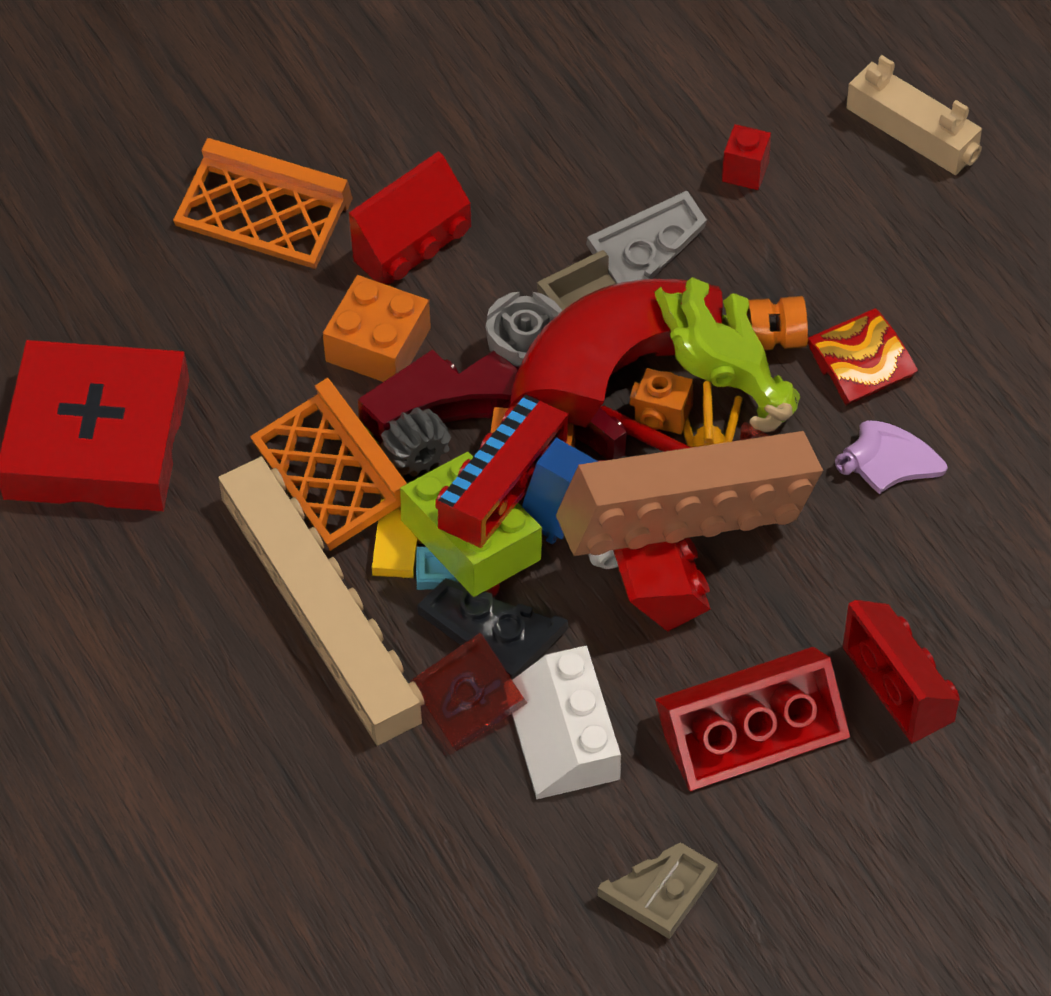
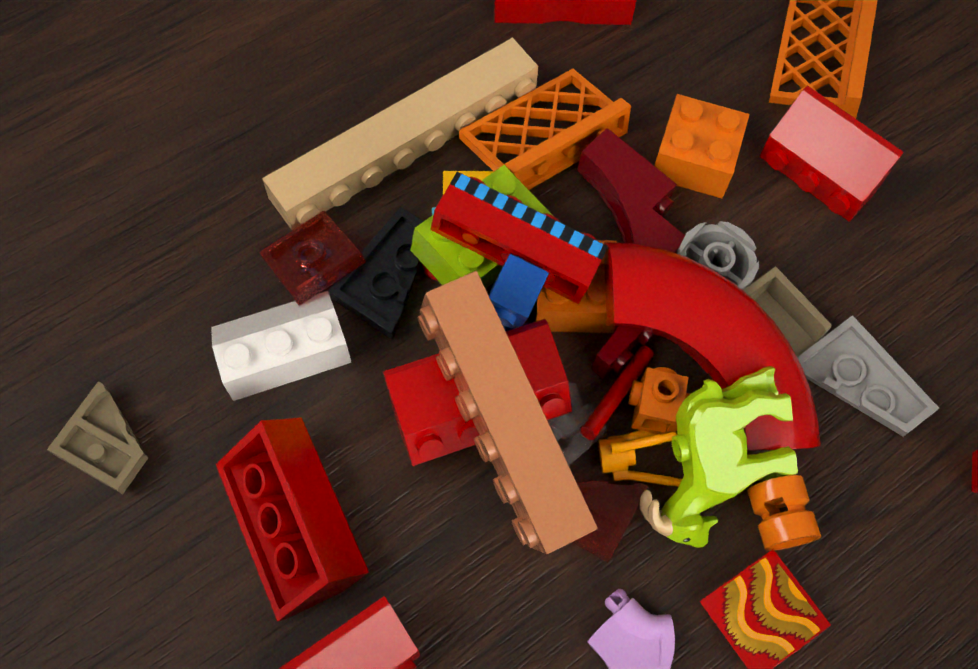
camera: 80 degrees right, 10 degrees up
dark grey gear [380,407,452,477] -> none

